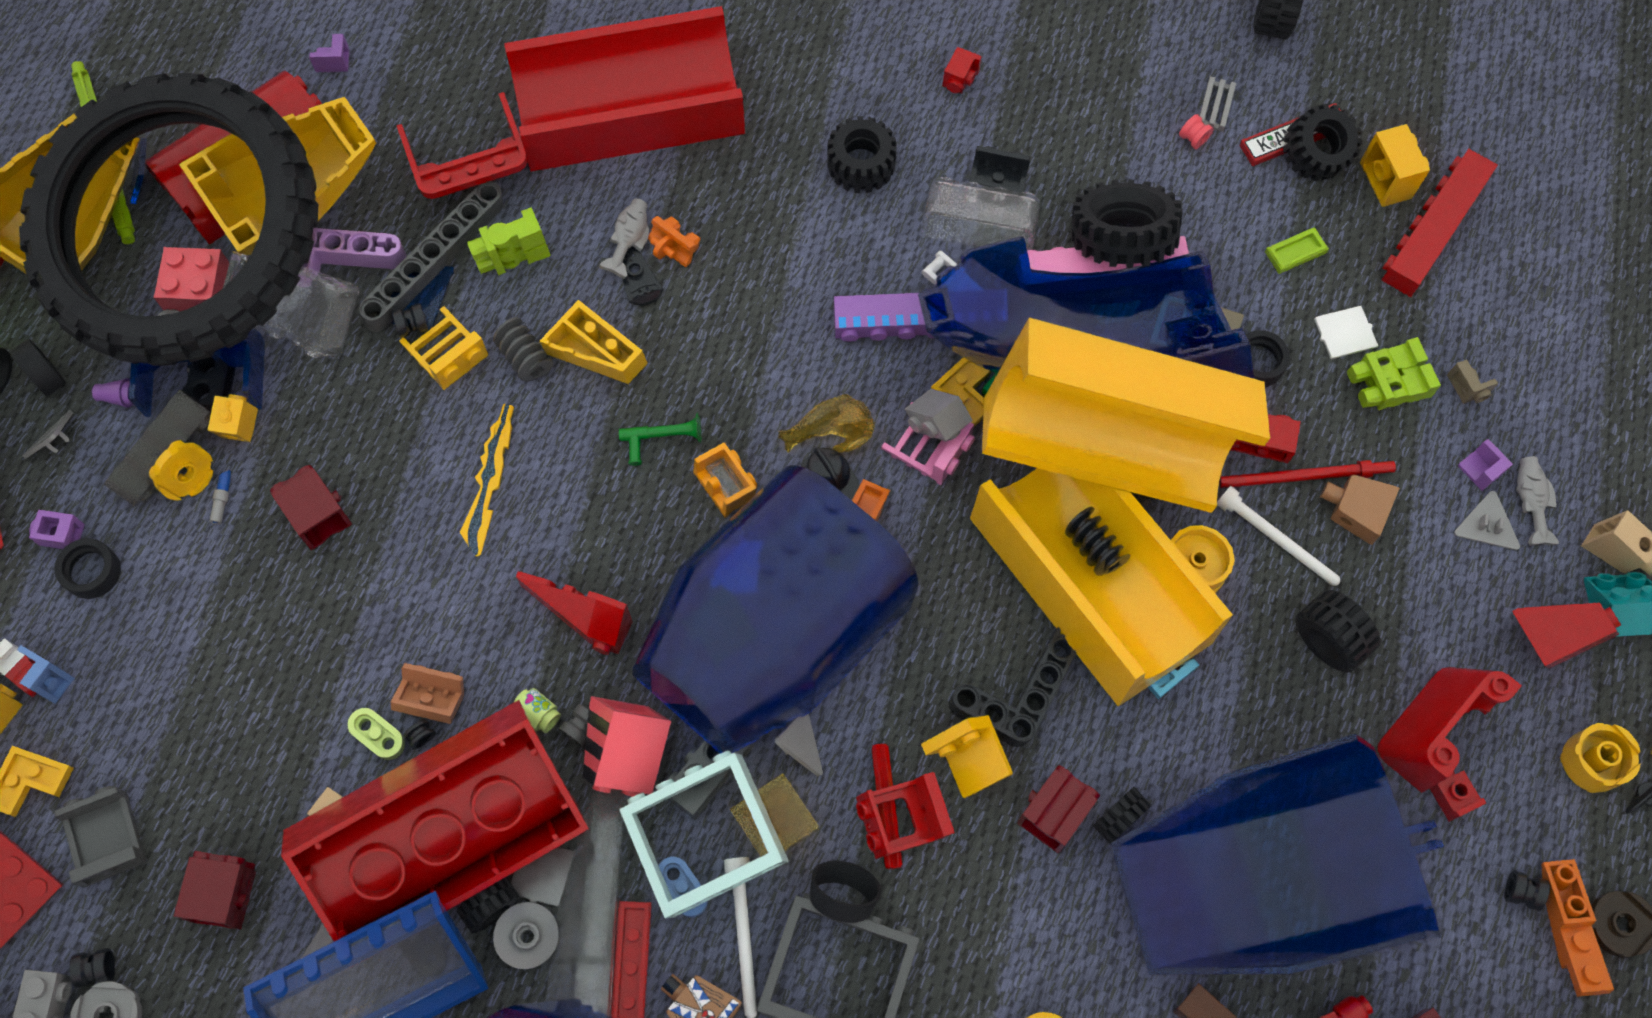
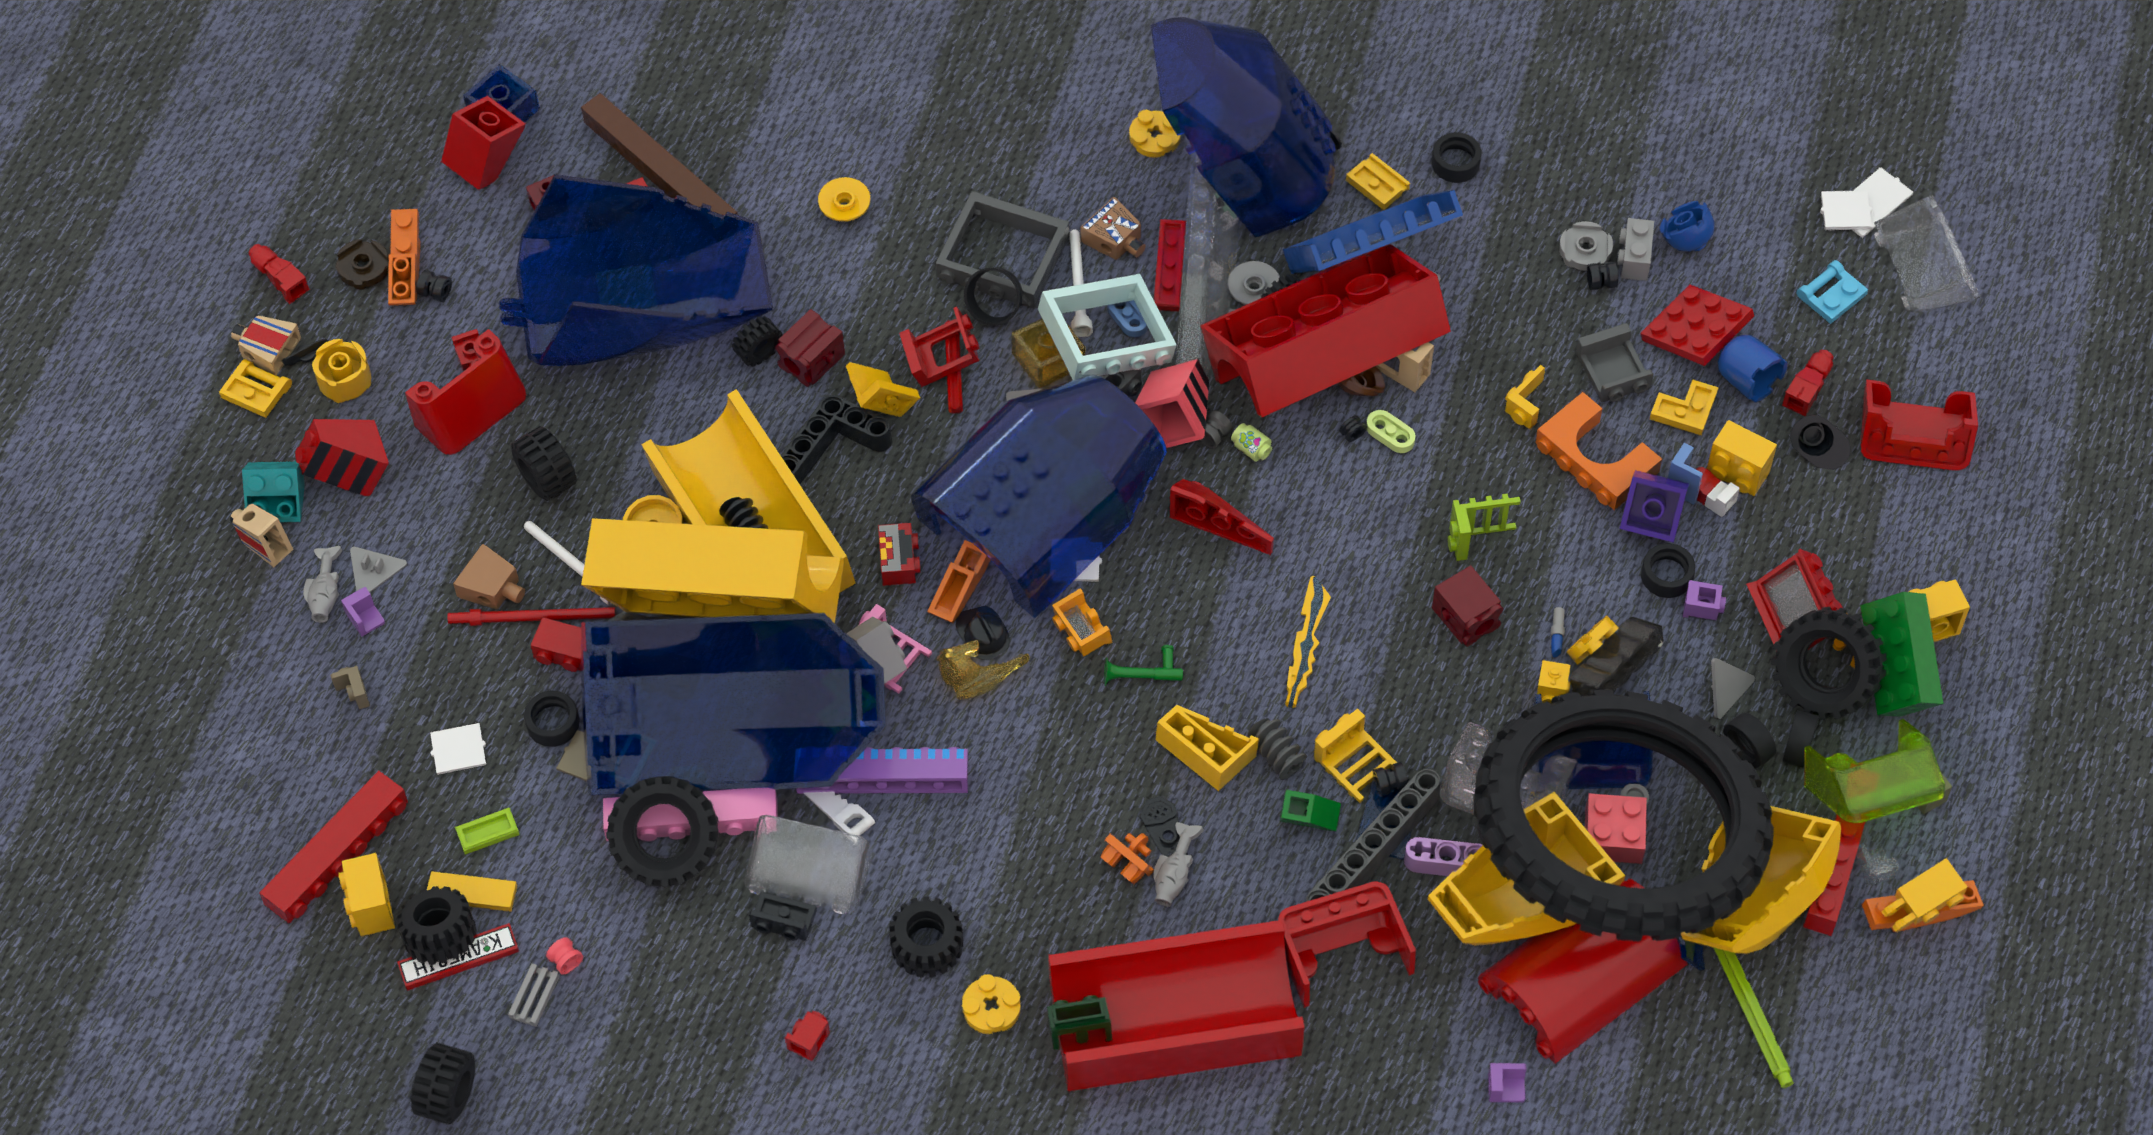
camera: 175 degrees left, 10 degrees down
dark red piece [174,851,256,930] -> none
nougat bracket [391,663,464,724] -> none
lime hips [467,207,551,275] -> none
lime hips [1347,337,1441,410] -> none
none -> yellow tile [427,871,517,912]
none -> brick [878,523,921,586]
none -> yellow plate [962,974,1020,1034]
none -> dark green window [1047,995,1112,1050]
none -> green slope [1279,790,1341,832]
none -> lime plate [1448,494,1521,561]
none -> yellow bracket [1505,365,1545,429]
none -> orange arch [1535,392,1662,510]
none -> dark purple brick [1620,470,1689,543]

